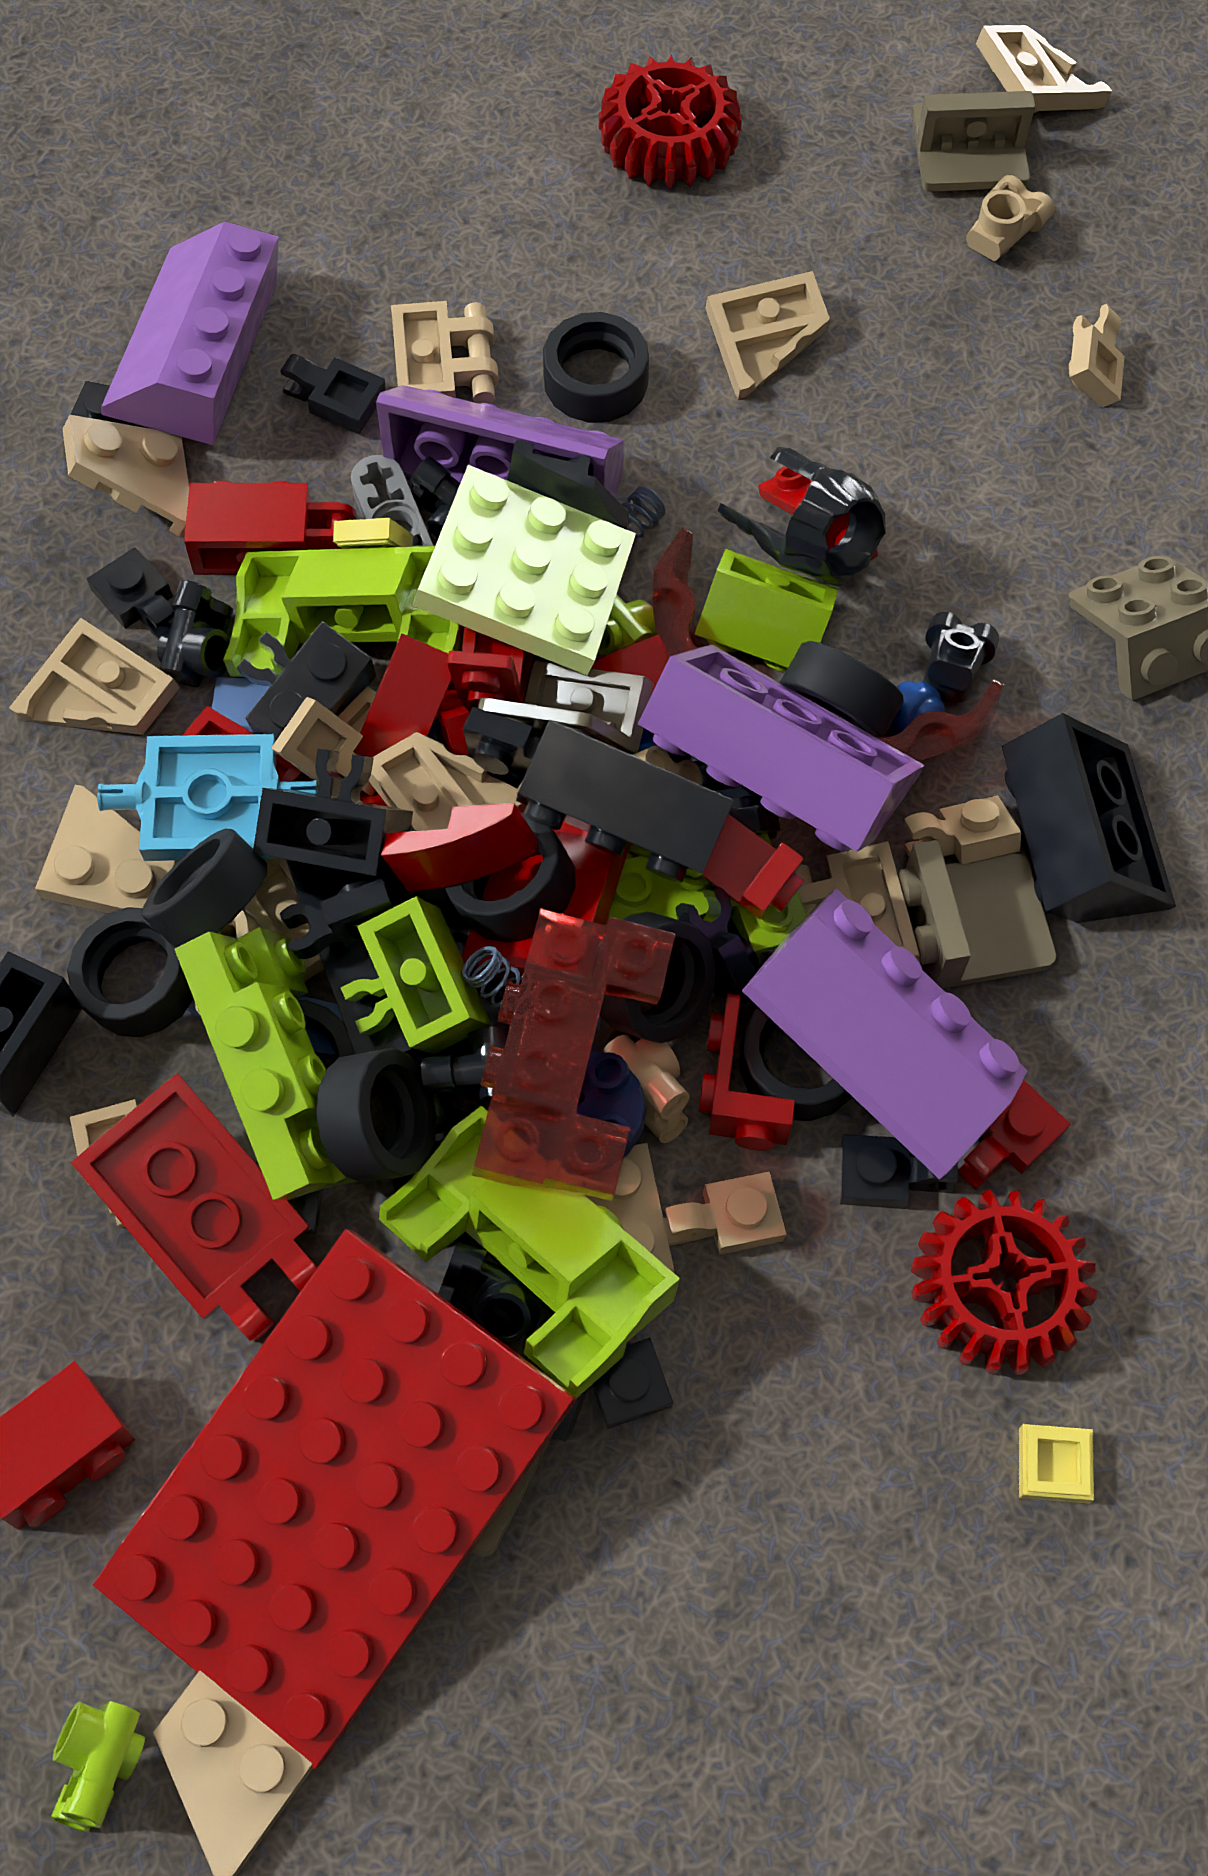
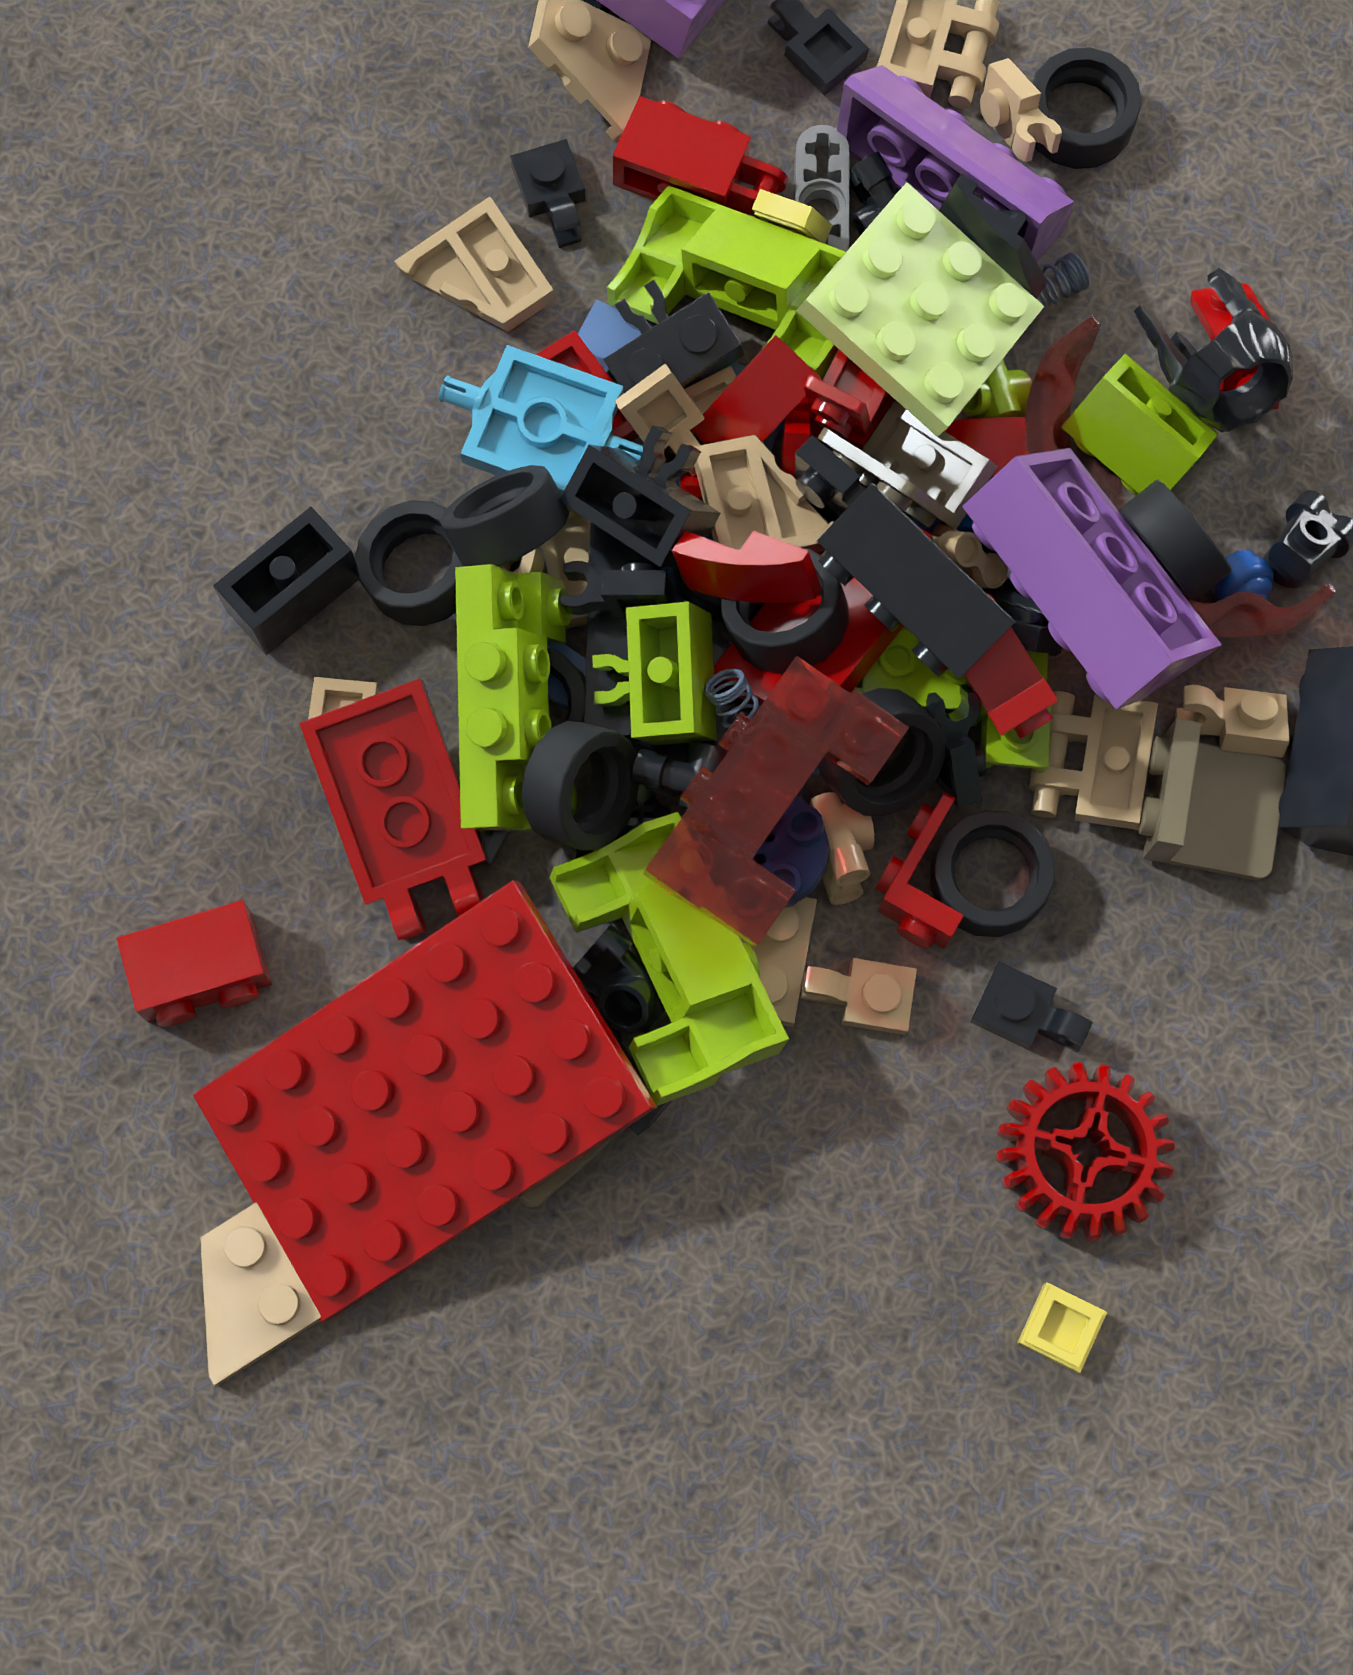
camera: 20 degrees right, 10 degrees up
tan wing [35,784,176,913] -> none
lime plate [51,1701,145,1832] -> none
black plate [157,580,234,687] -> none
black plate [592,1337,673,1429] -> none
tan wing [705,271,830,399] -> none
medium lavender slope [742,888,1028,1179] -> none
red plate [958,1080,1071,1190] -> none
none -> tan plate [980,58,1062,162]

